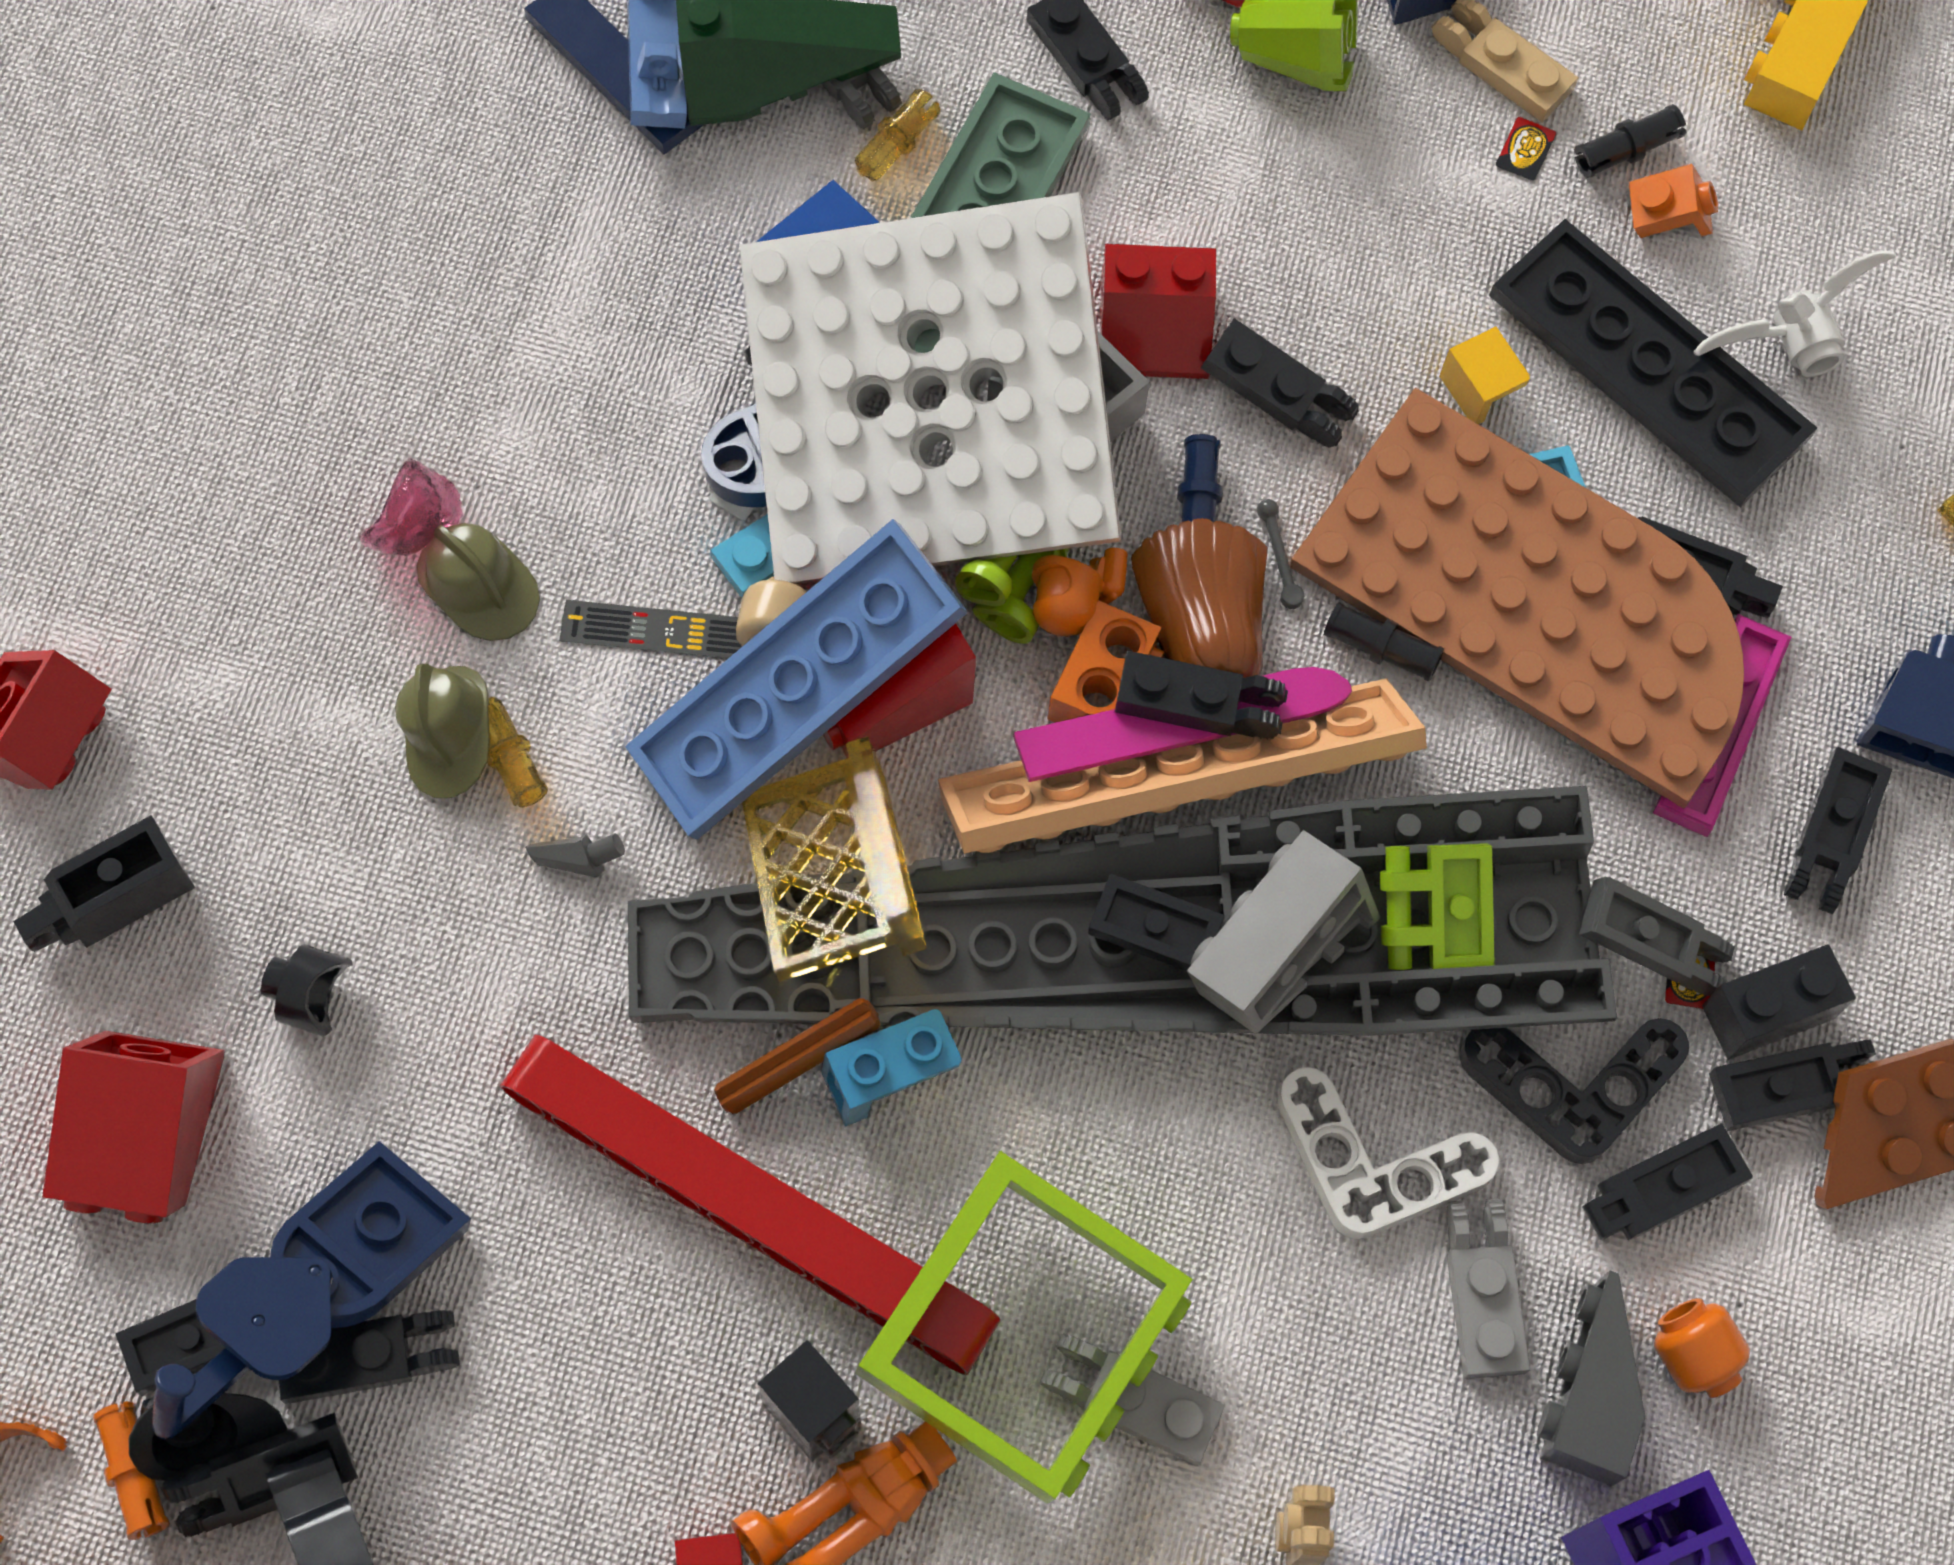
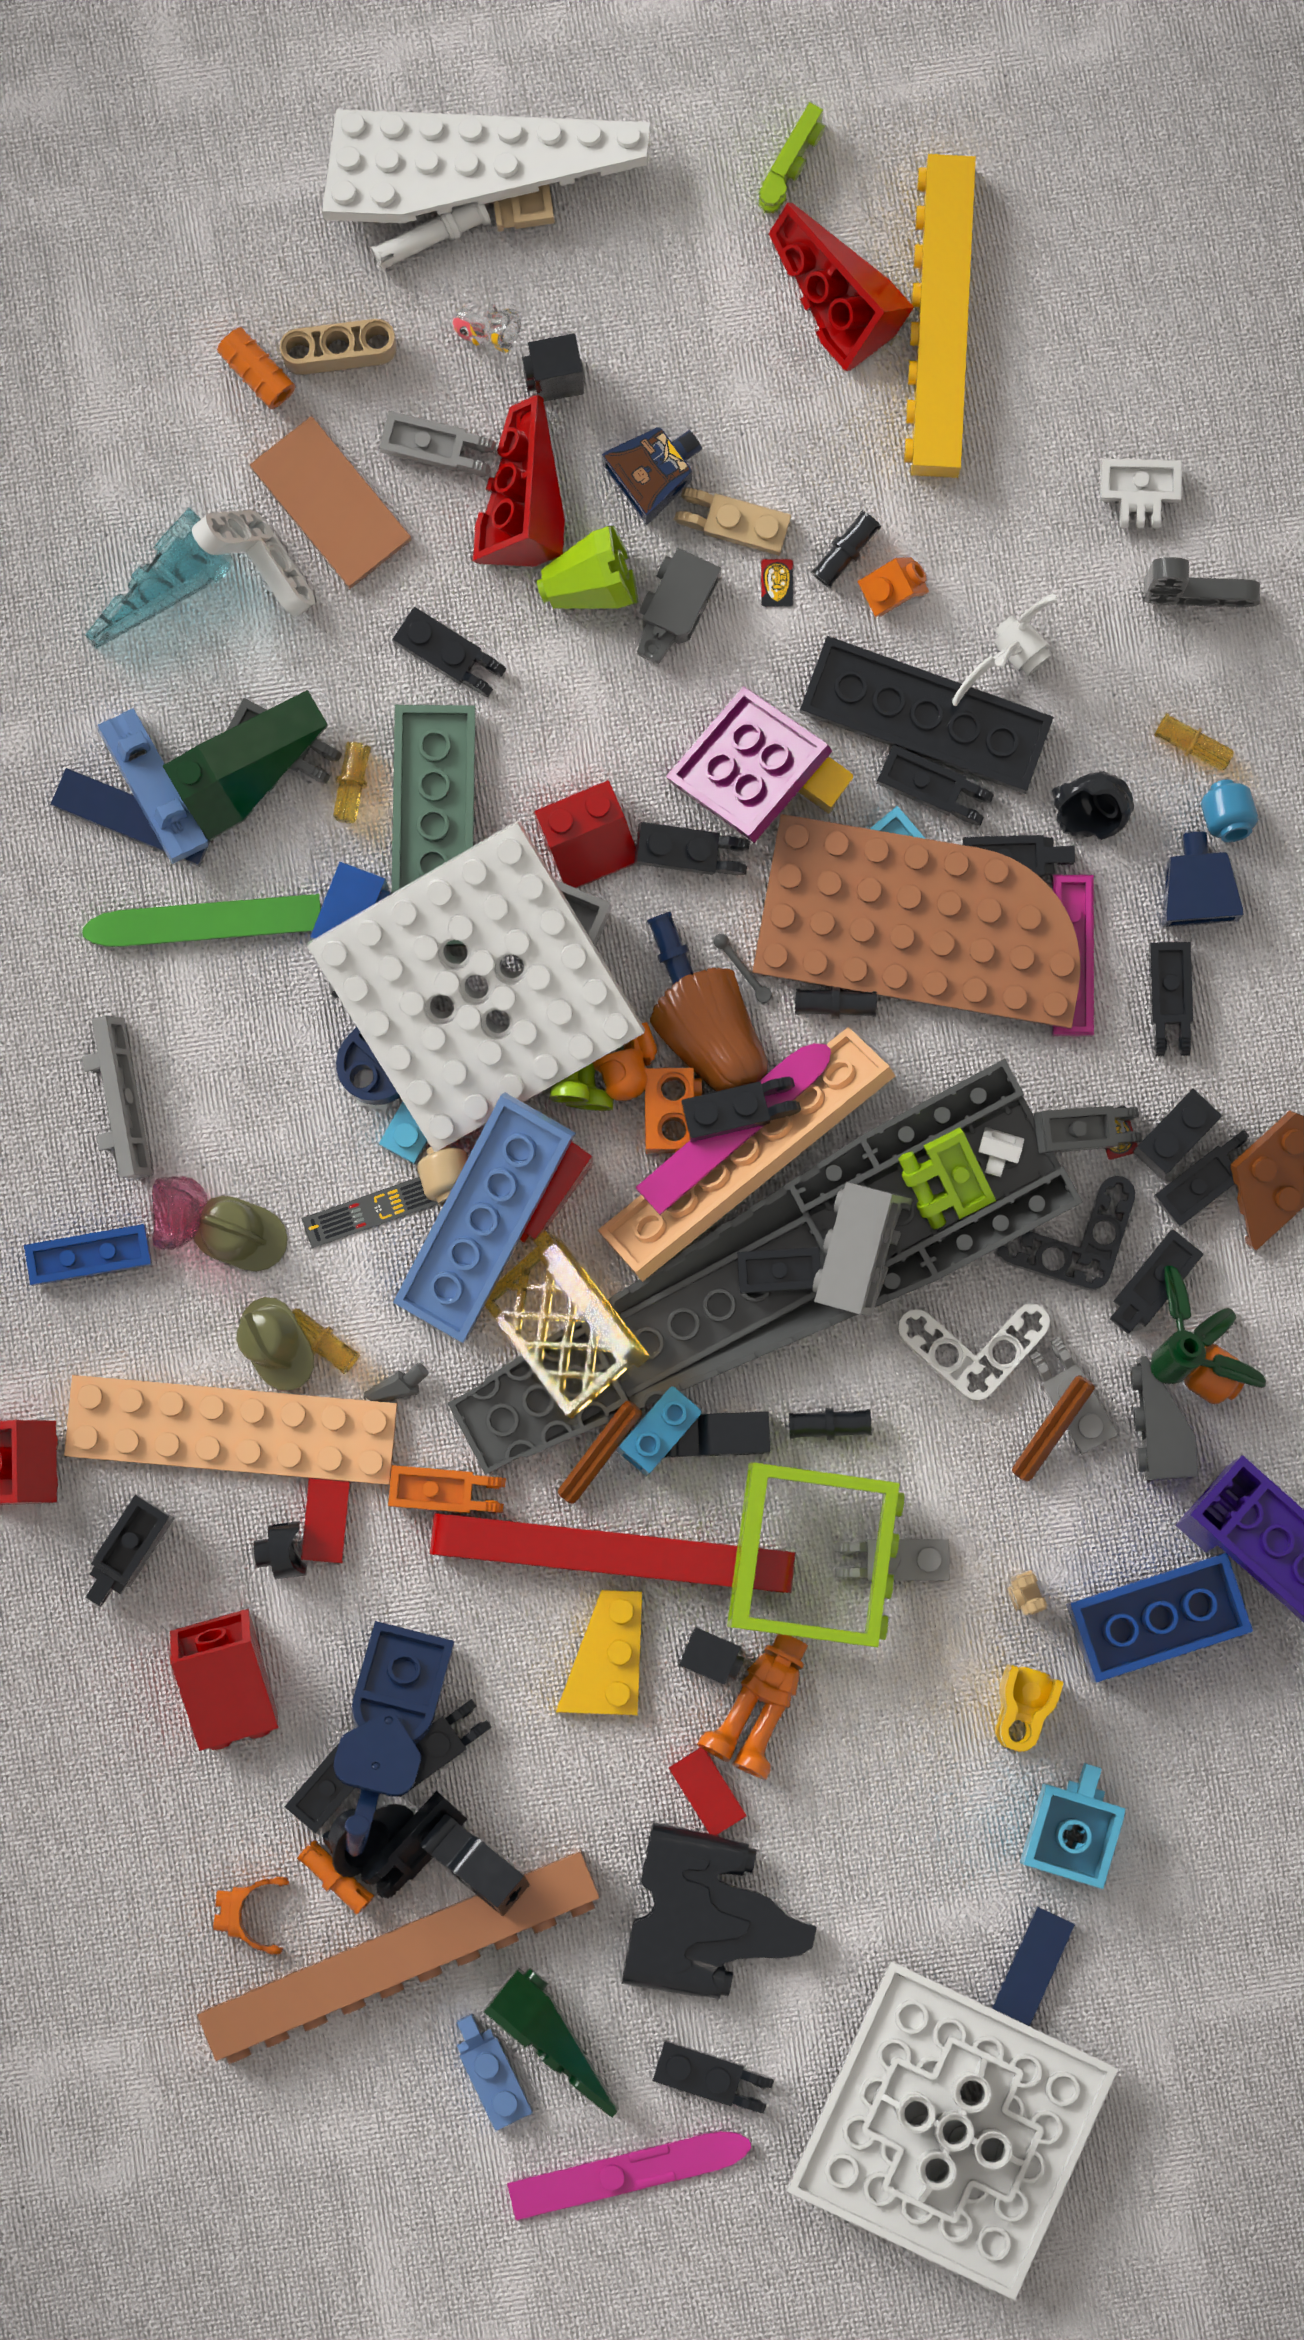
camera: 20 degrees left, 15 degrees up
none -> blue plate [24,1224,153,1286]
none -> light nougat plate [64,1375,398,1485]
none -> bright green piece [82,894,321,947]
none -> light grey hinge [82,1016,153,1179]
none -> red tile [301,1478,351,1564]
none -> orange hinge [388,1465,506,1513]
none -> yellow wing [556,1590,642,1715]
none -> dark grey hinge [637,548,721,665]
none -> black piece [664,1411,770,1458]
none -> plate [666,686,833,843]
none -> black pin [789,1408,872,1440]
none -> black hinge [876,745,994,826]
none -> white tile [978,1127,1024,1177]
none -> dark orange axle [1012,1375,1095,1482]
none -> black hair [1052,771,1134,840]
none -> dark green plant [1151,1265,1266,1388]

